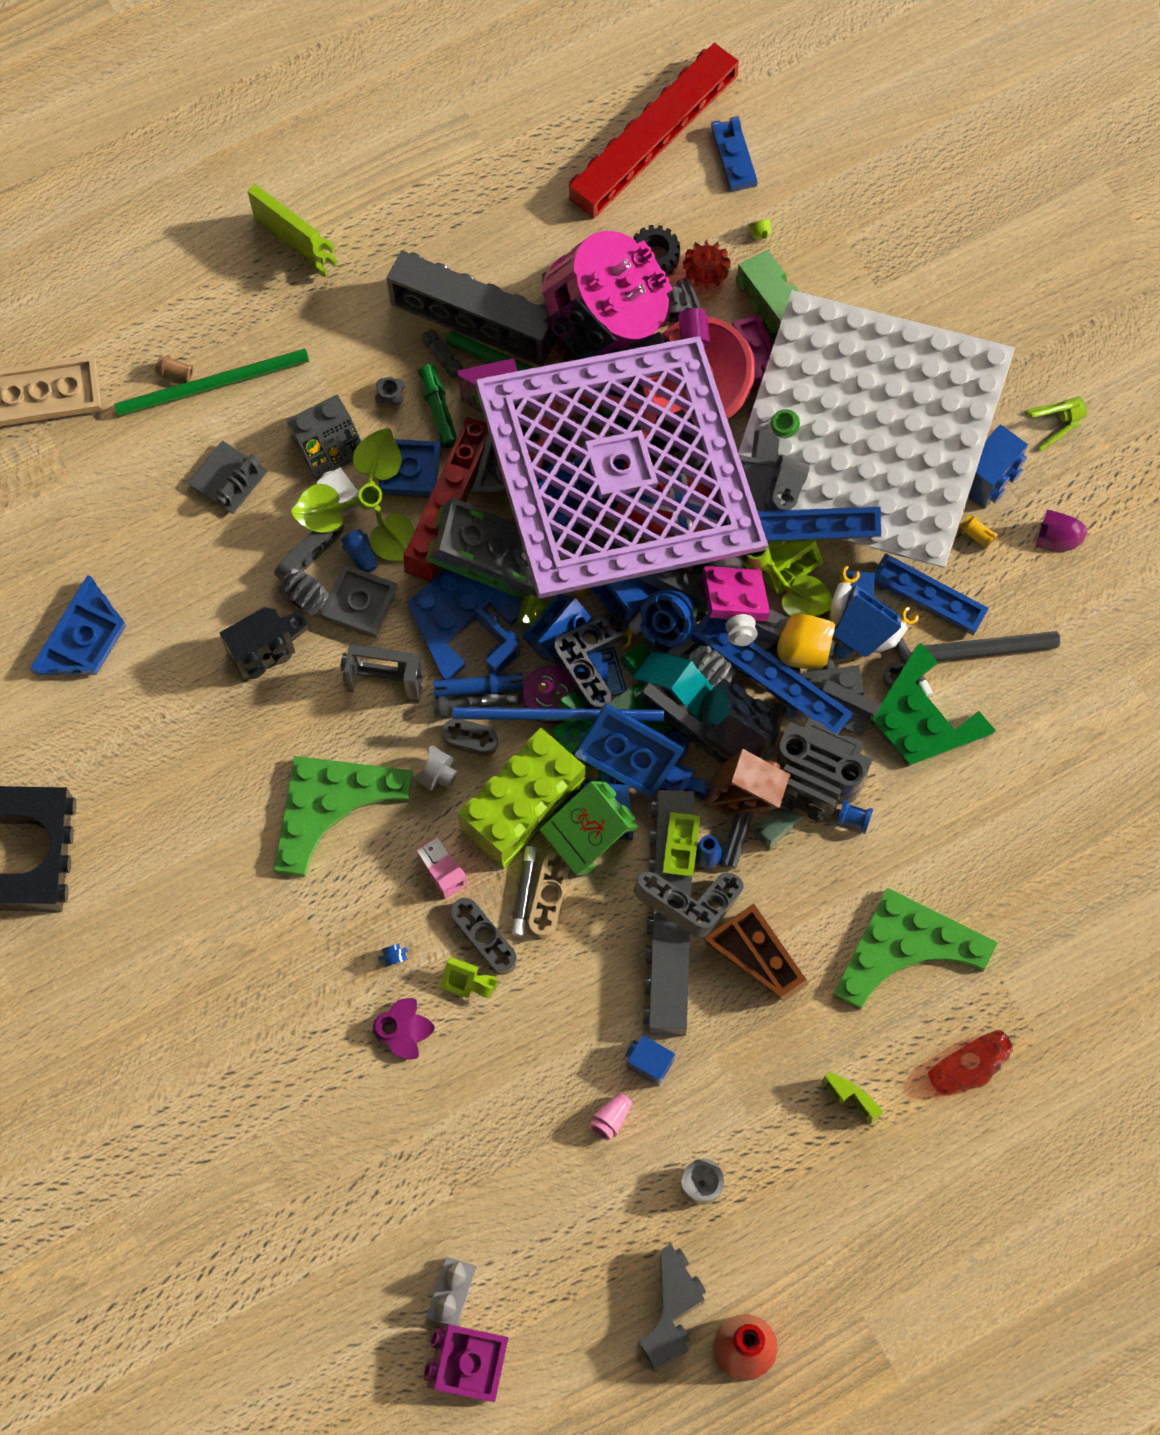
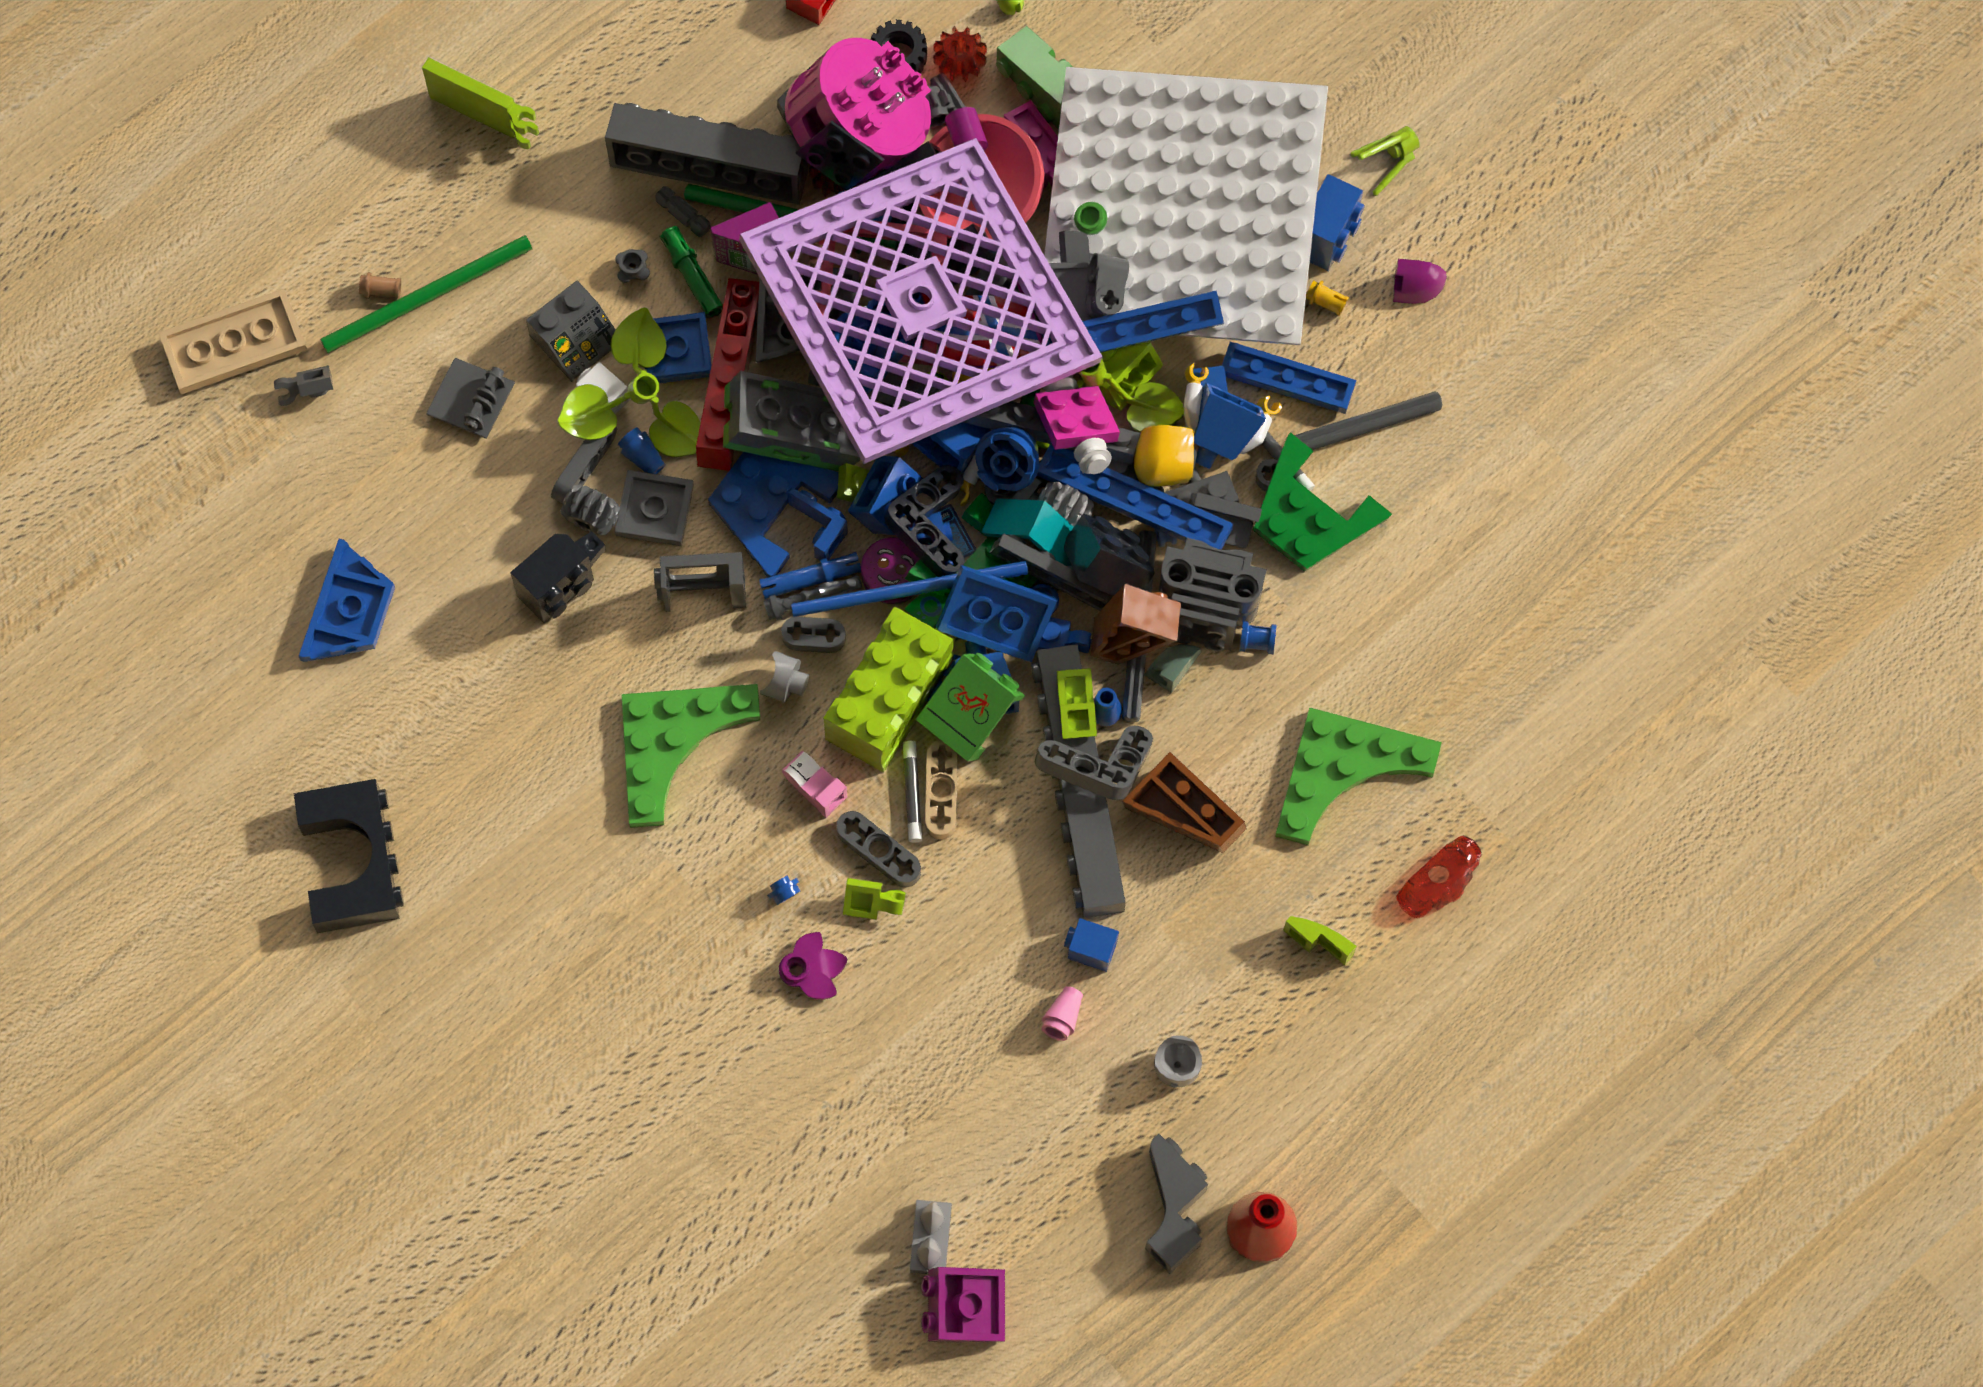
camera: 15 degrees left, 0 degrees up
none -> dark grey plate [274,365,333,406]

